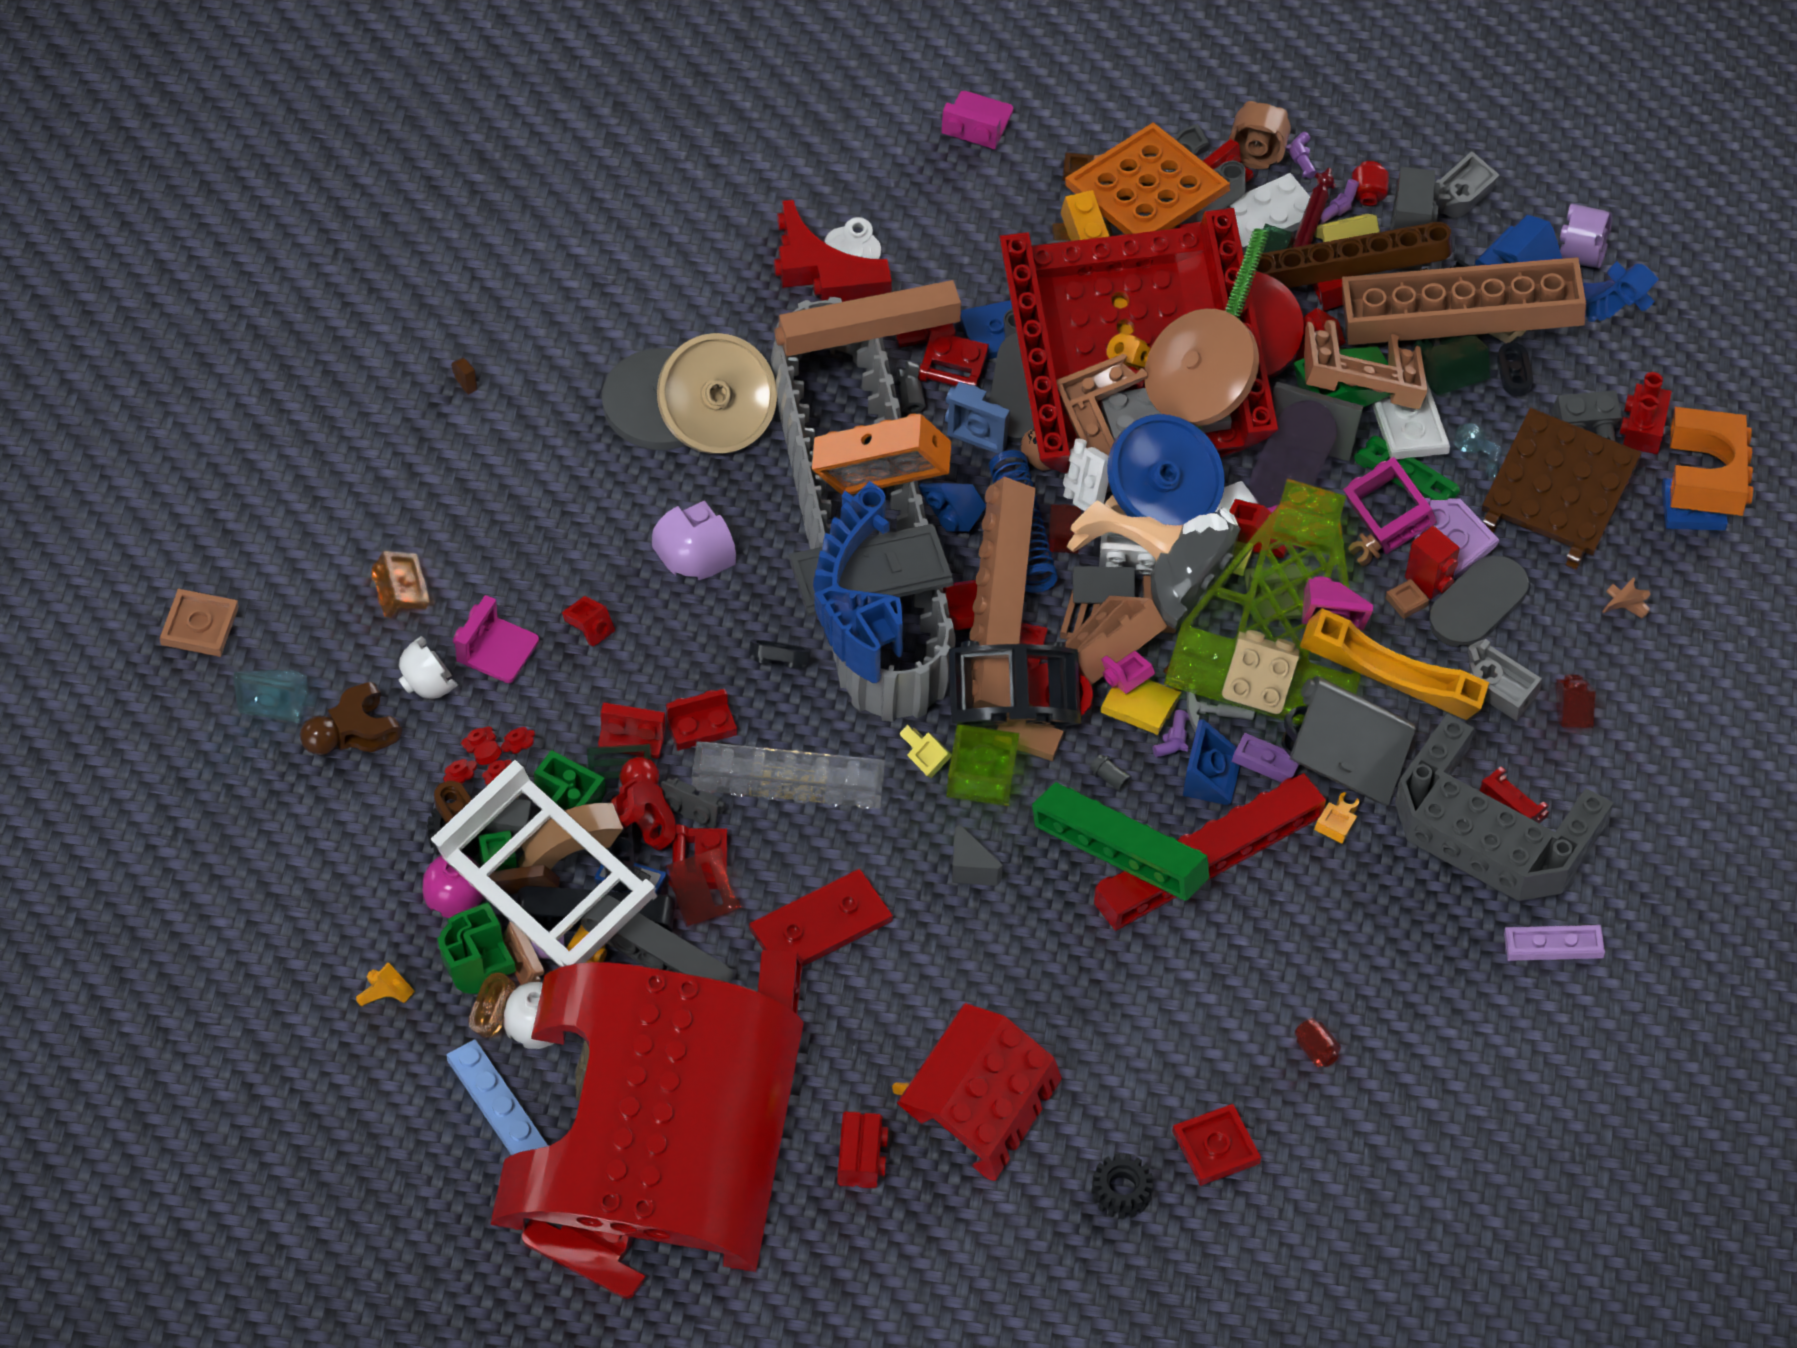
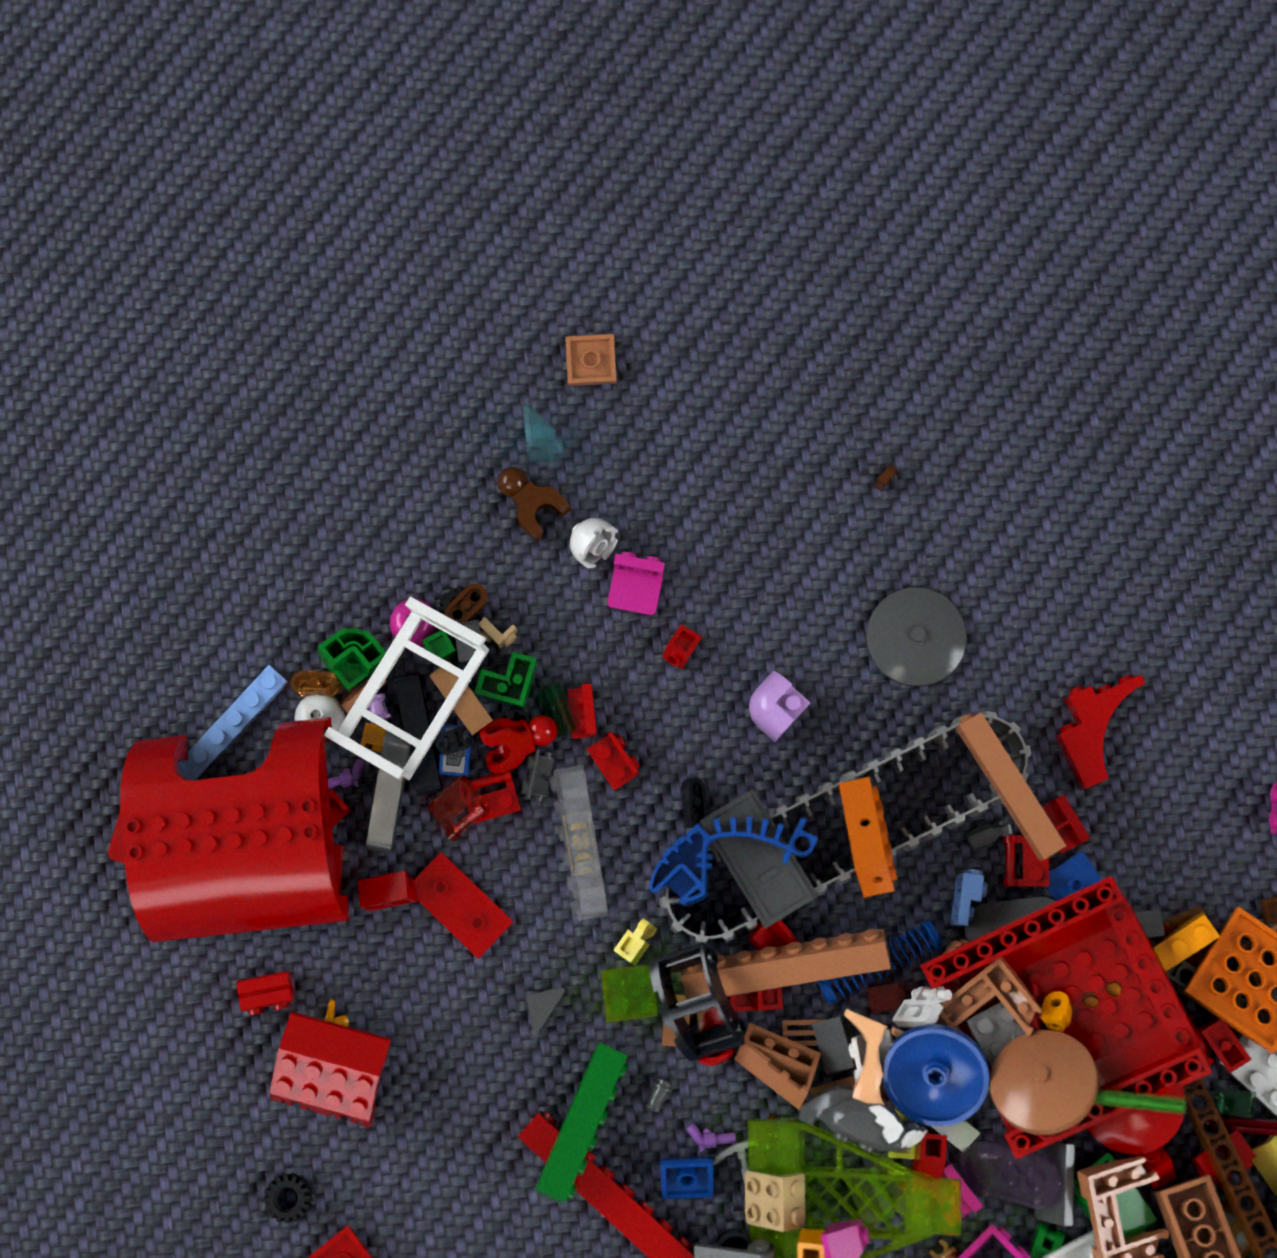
camera: 80 degrees right, 25 degrees up
light orange piece [356,963,415,1006] -> none
clear orange bracket [371,551,430,617] -> none
red plant [443,726,535,785] -> none
reddish brown tile [488,864,560,894] -> none
tan dish [657,333,777,454] -> none
white plate [825,217,881,259] -> none
blue slope [919,483,986,531] -> none
dark pink bracket [1101,651,1155,694] -> none
yellow slope [1101,679,1182,735] -> none
medium lavender plate [1231,733,1300,783] -> none

